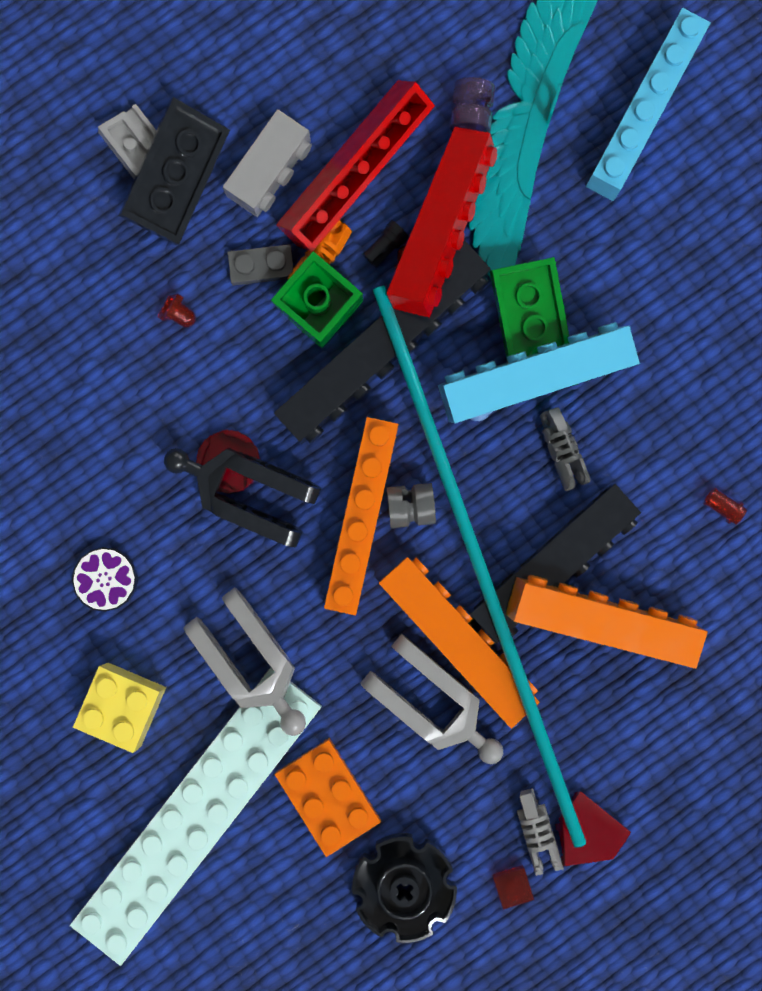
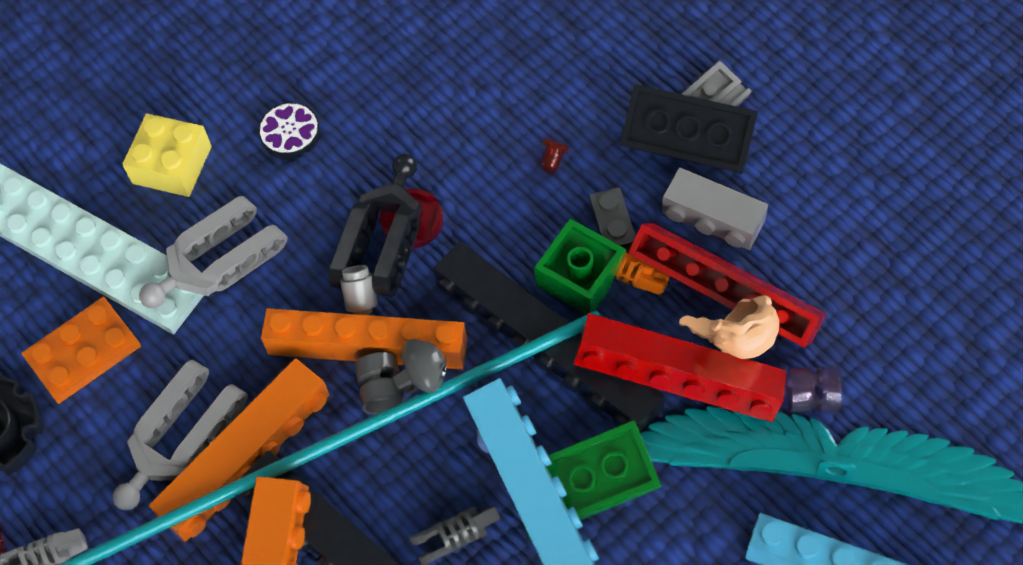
camera: 90 degrees right, 25 degrees down
black pin [362,220,409,268] -> none
none -> light grey brick [340,265,378,315]
none -> dark grey piece [393,339,447,396]
none -> light nougat hair [679,295,779,359]

